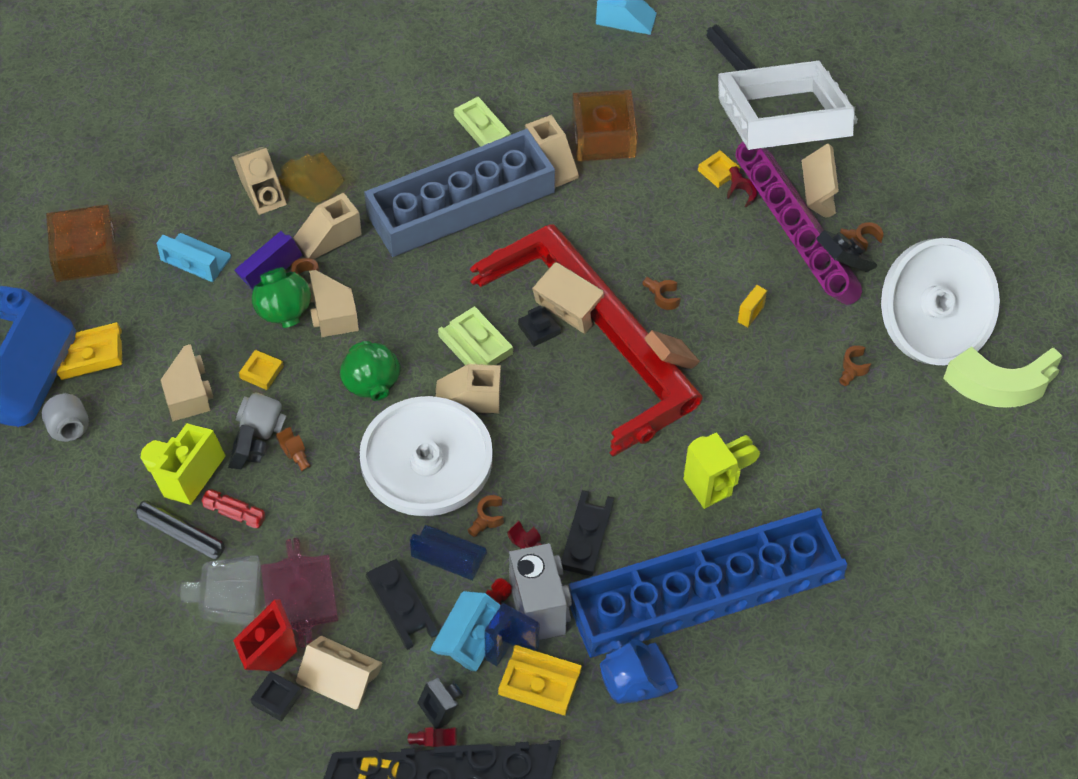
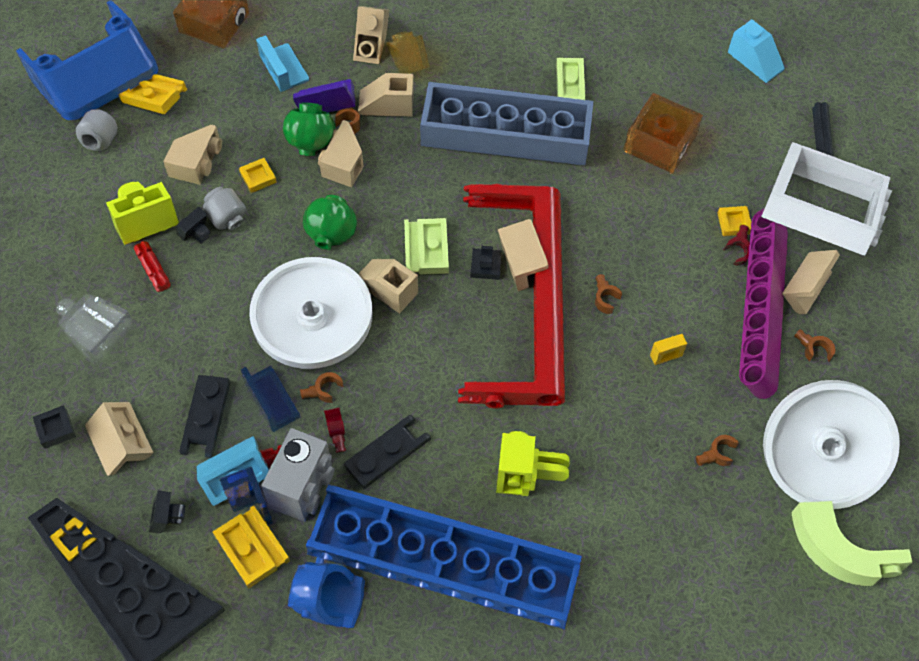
camera: 35 degrees right, 5 degrees up
axle [135,500,225,559] -> none
red slope [233,599,297,671] -> none
clear pink plate [261,538,338,648] -> none
dark orange piece [276,427,311,471] -> none
dark red piece [407,727,457,747] -> none
tan slope [525,115,579,188] -> none
nougat tile [645,330,700,369] -> none
black hinge [816,230,877,272] -> none

